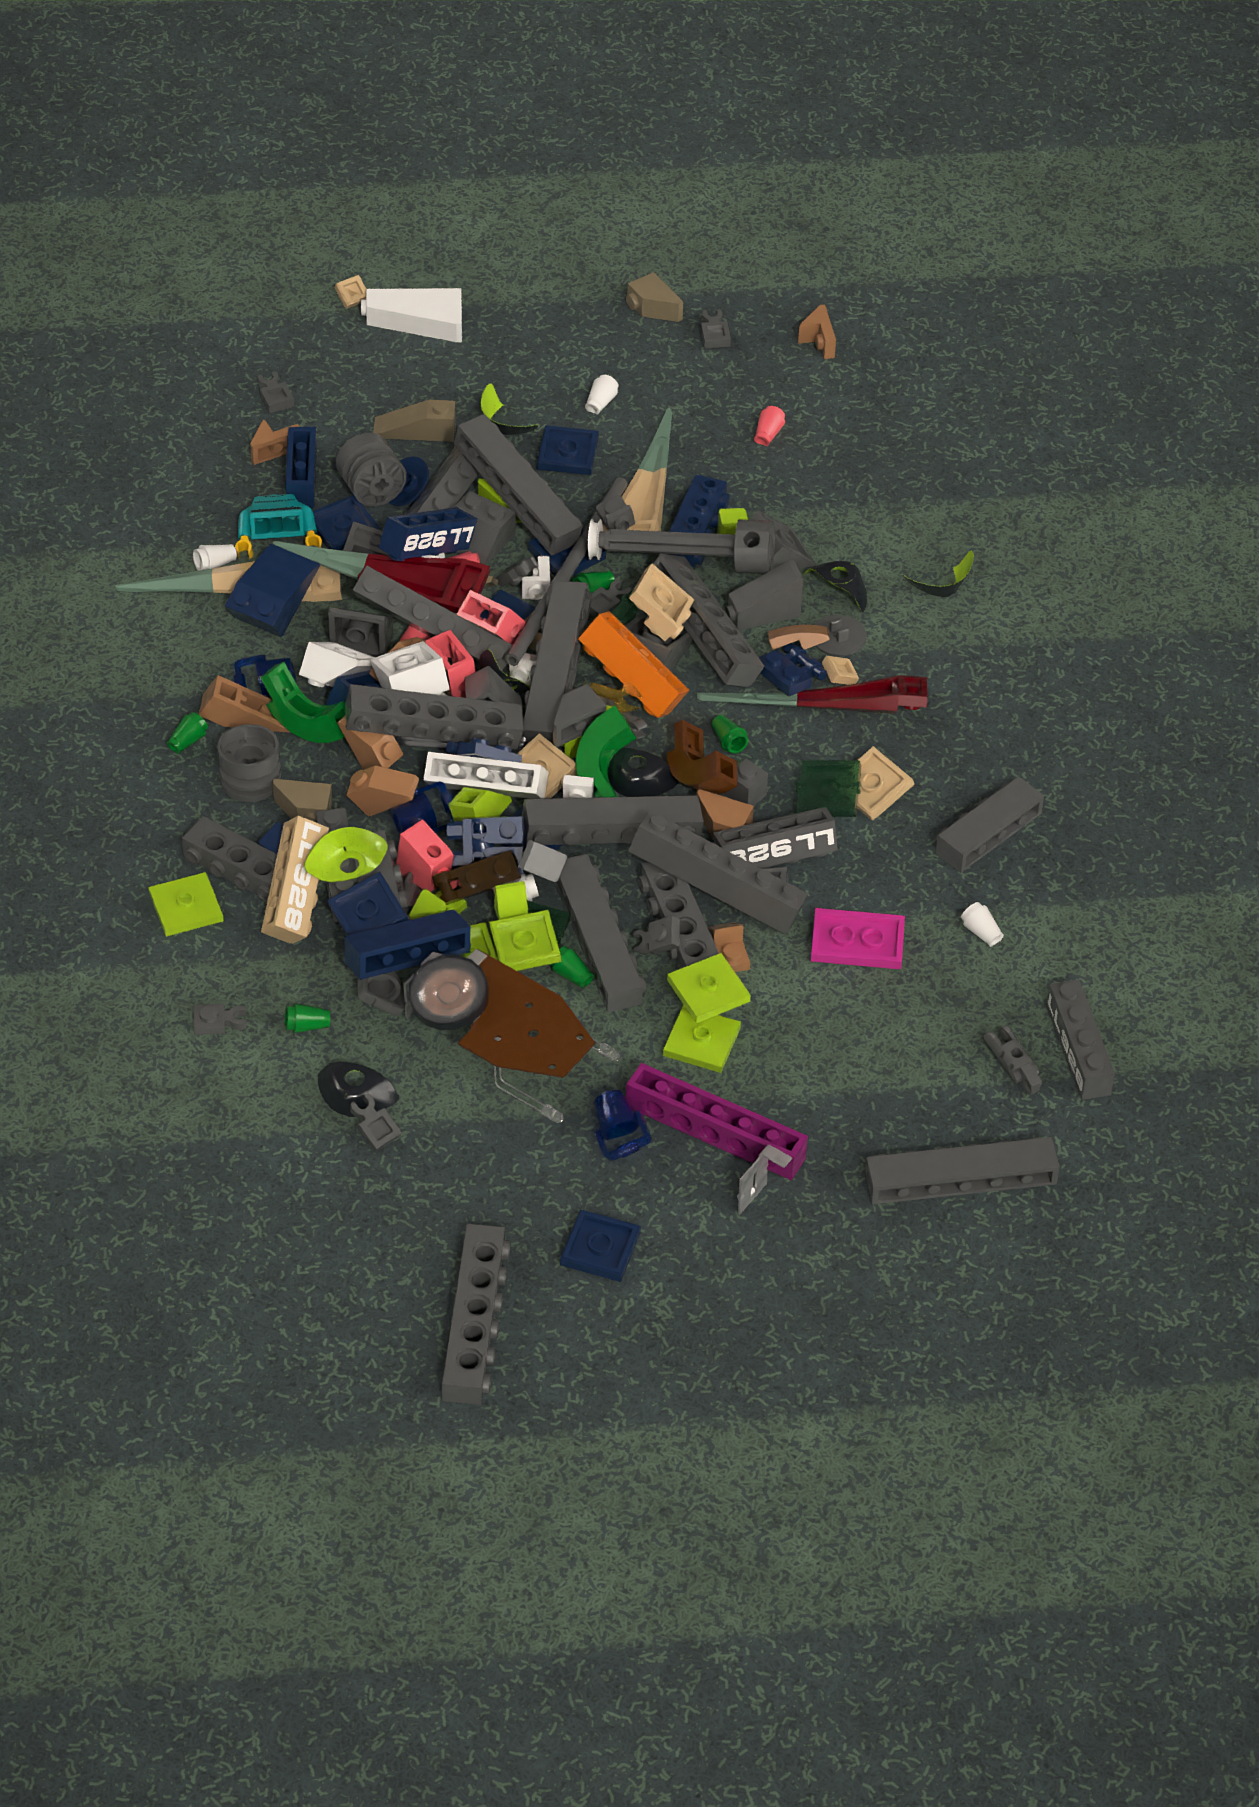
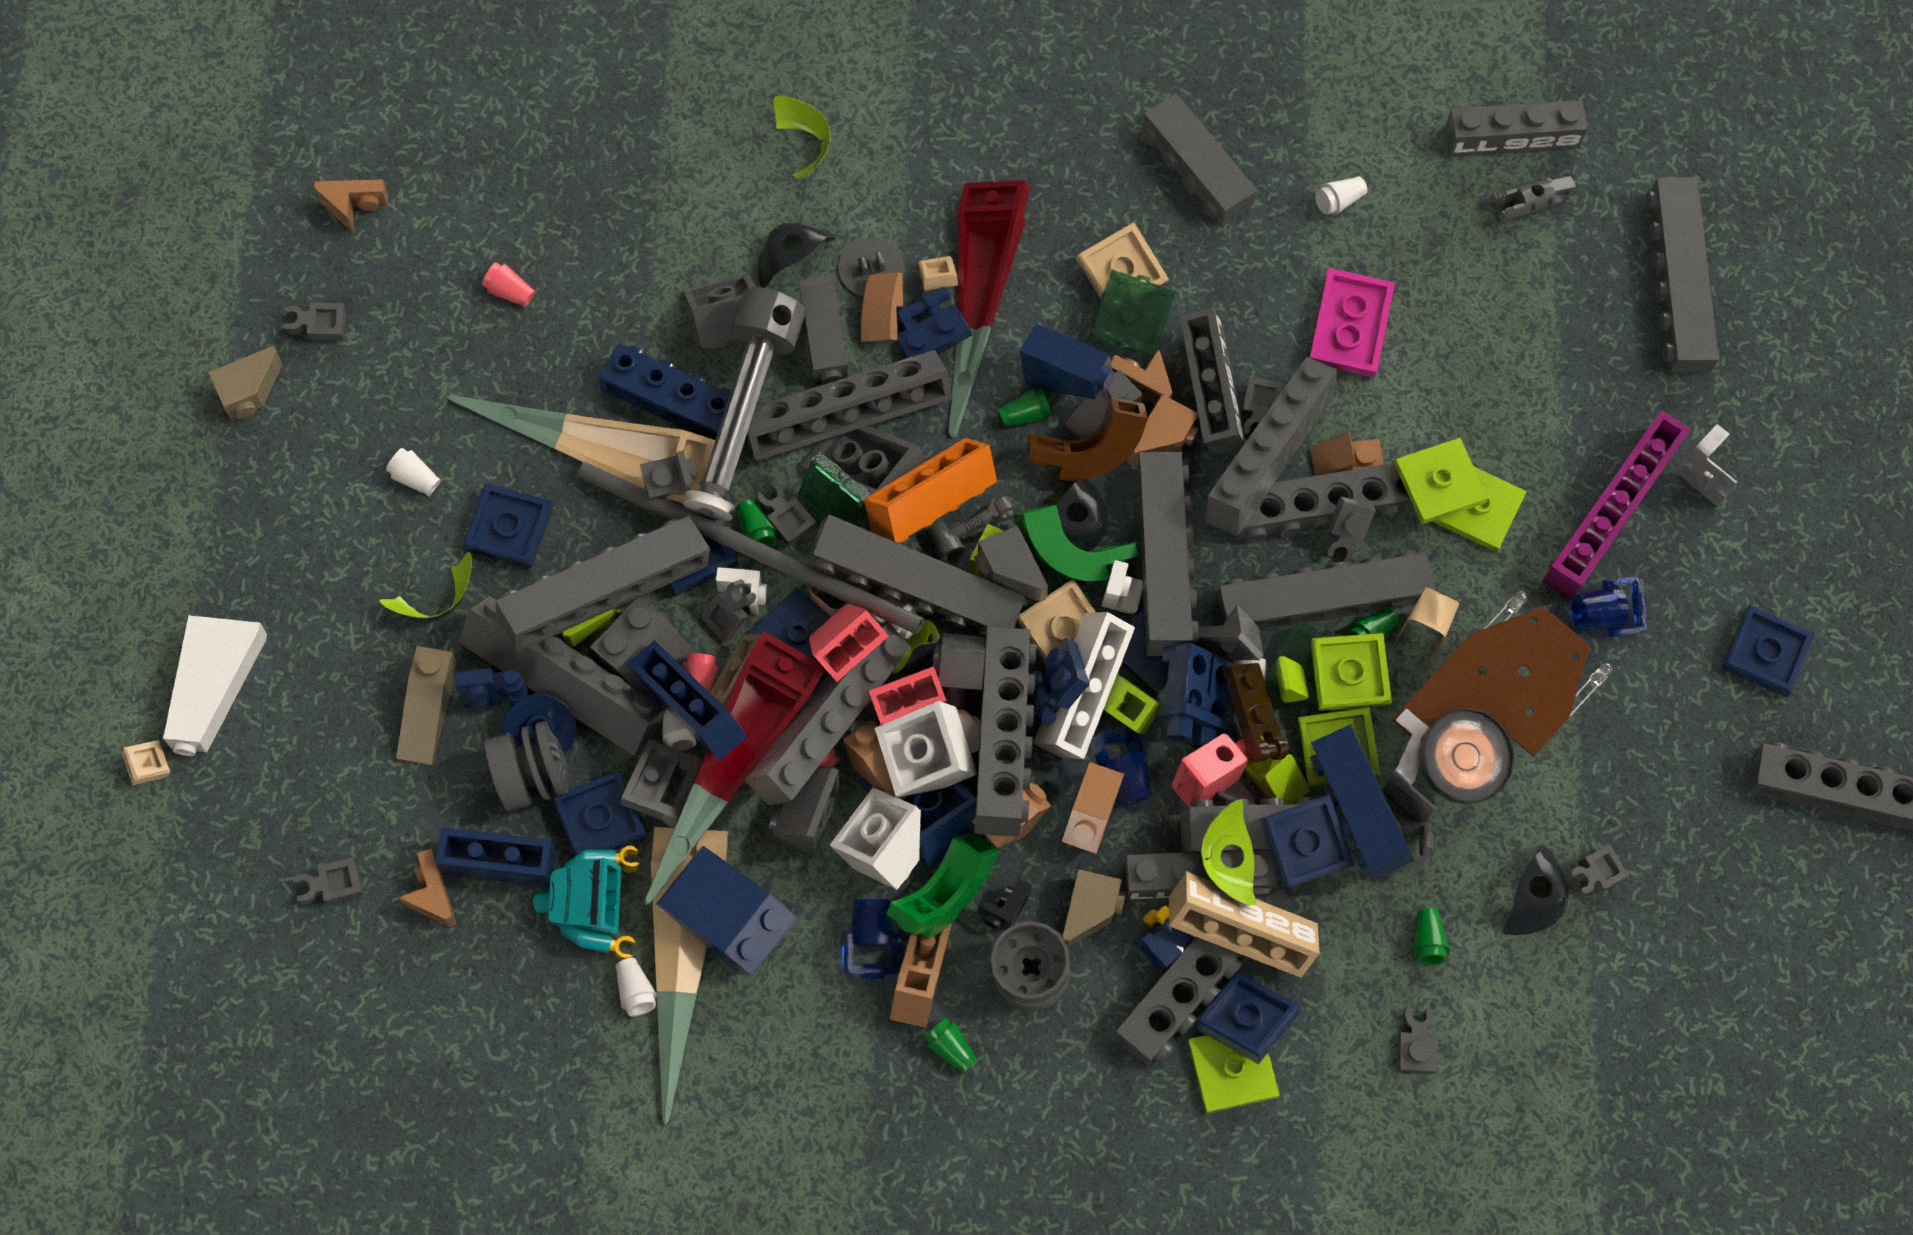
camera: 85 degrees left, 20 degrees up
clear yellow bar [589,682,643,713] -> none
tan plate [629,563,694,641] -> none
lime slope [717,508,748,535] -> none
none -> dark blue plate [455,668,529,712]
none -> black bracket [978,878,1032,931]
none -> dark blue slope [1019,324,1114,400]
none -> medium nougat slope [1111,351,1172,405]
none -> dark blue plate [1196,971,1300,1065]
none -> tan piece [1394,587,1459,661]

